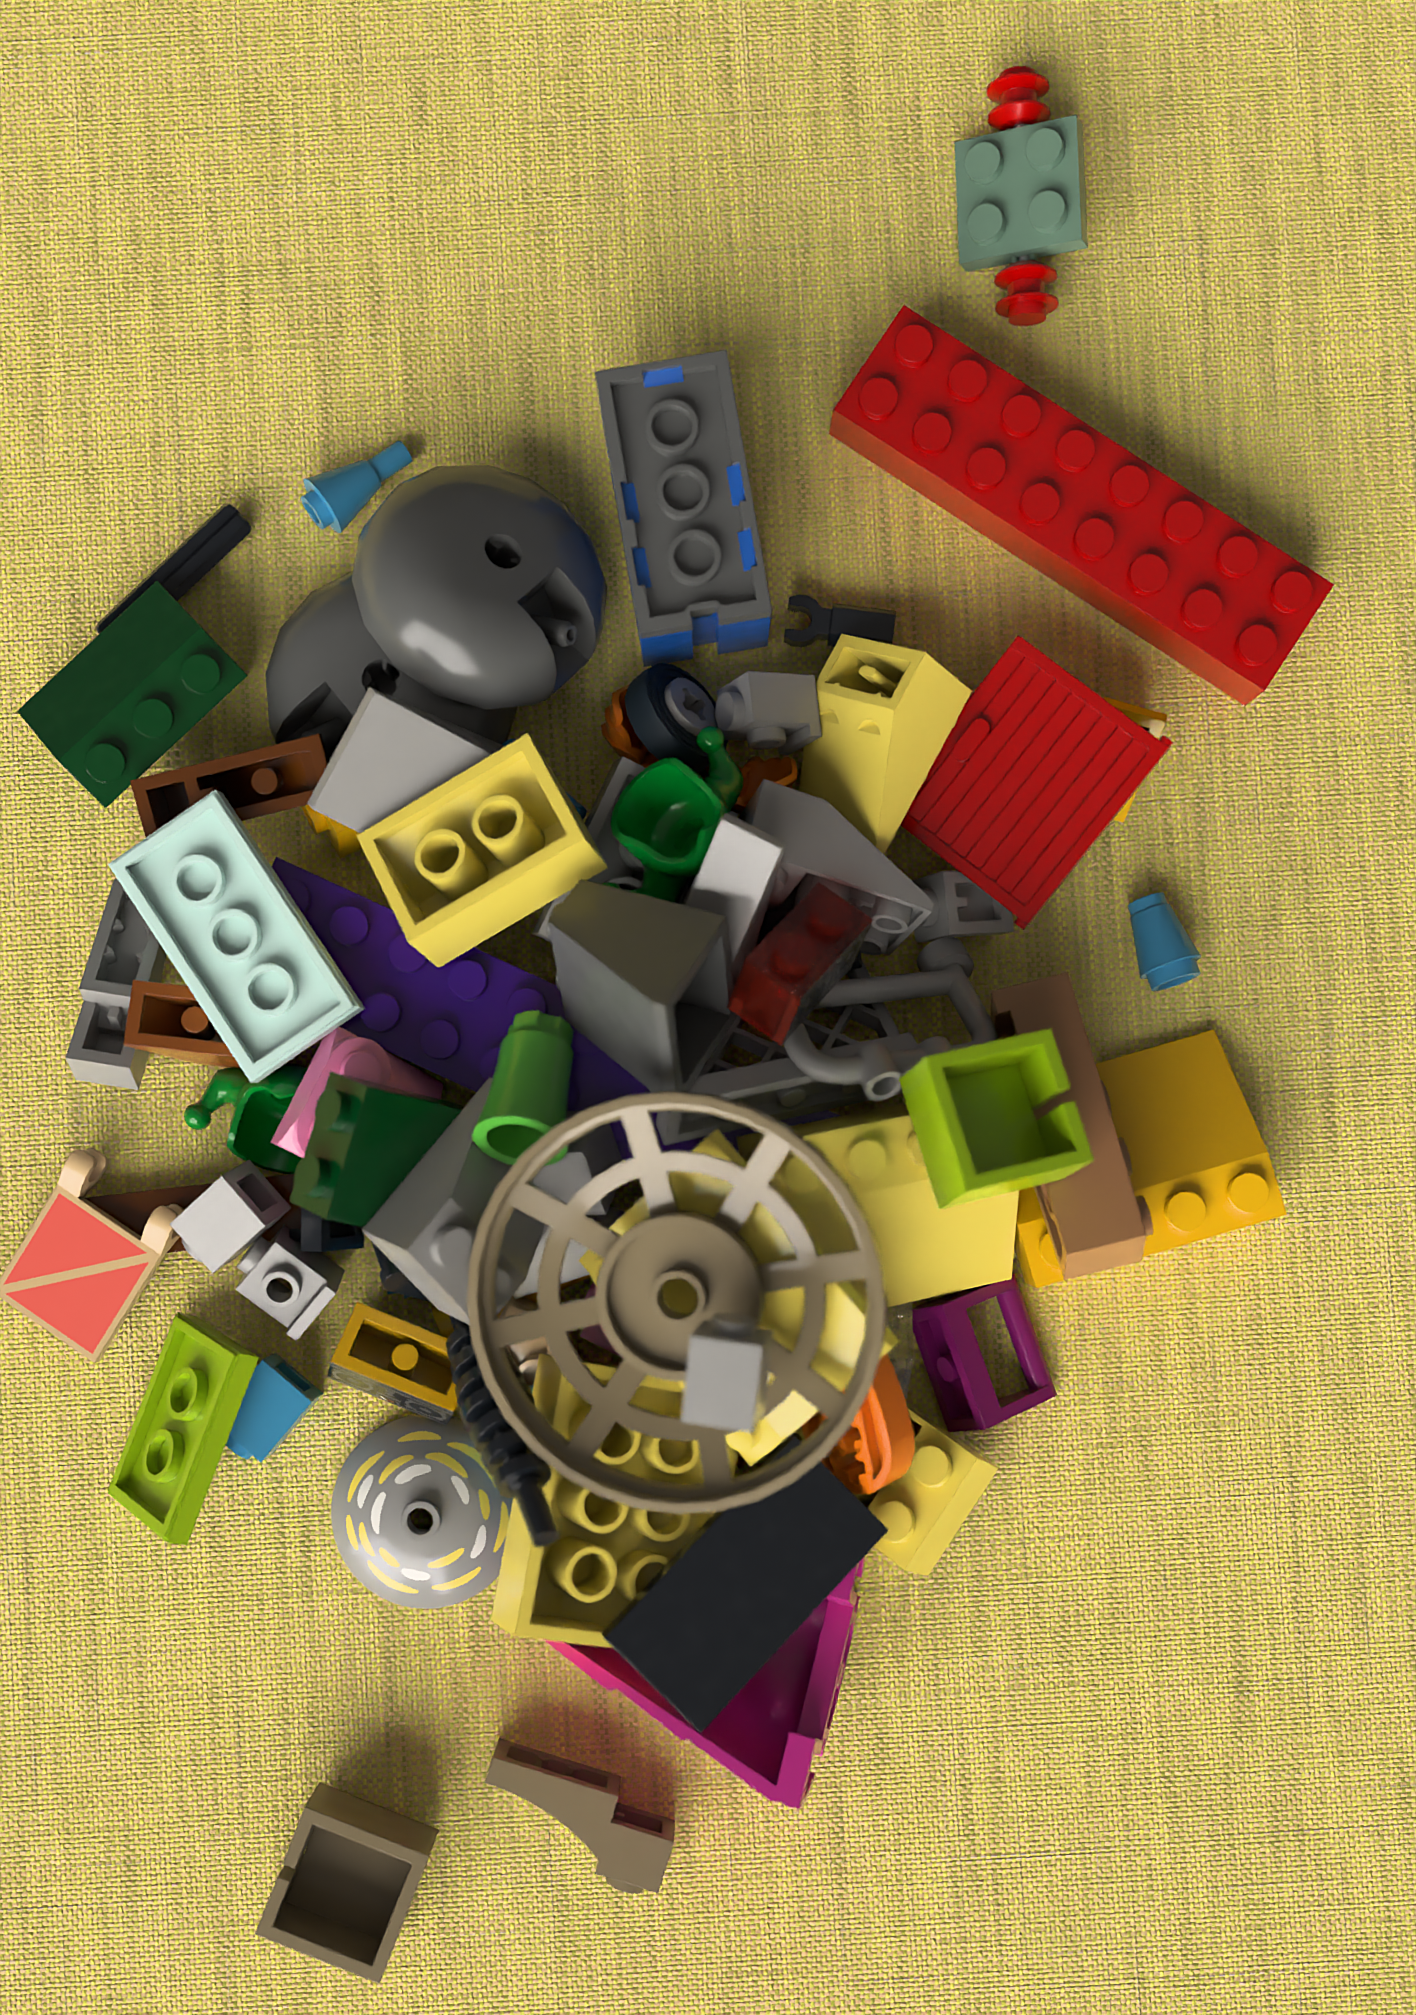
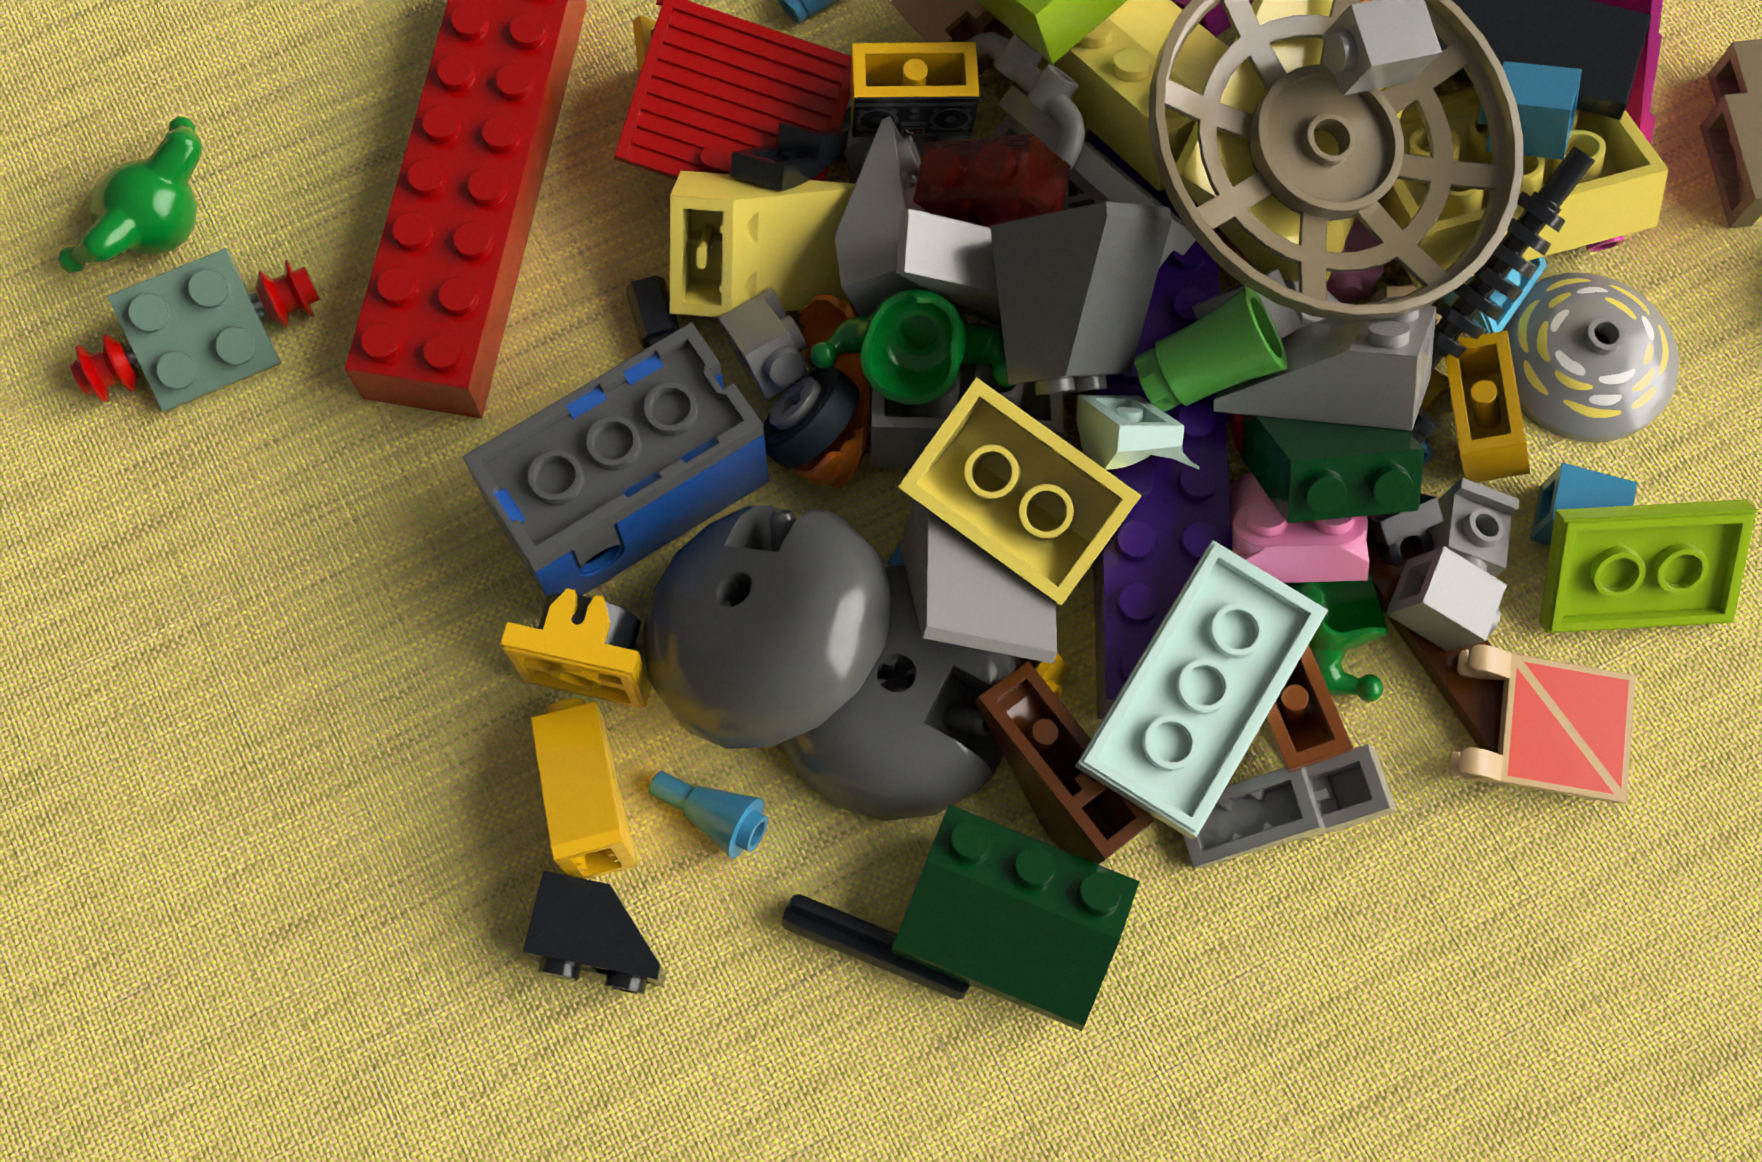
camera: 115 degrees left, 15 degrees down
none -> green piece [57,116,202,273]
none -> yellow piece [500,588,652,709]
none -> black slope [523,871,667,995]
none -> yellow slope [530,698,638,879]
none -> black slope [730,122,849,191]
none -> yellow brick [850,42,979,137]
none -> light aqua slope [1076,395,1200,470]
none -> dark azure brick [1478,61,1582,160]

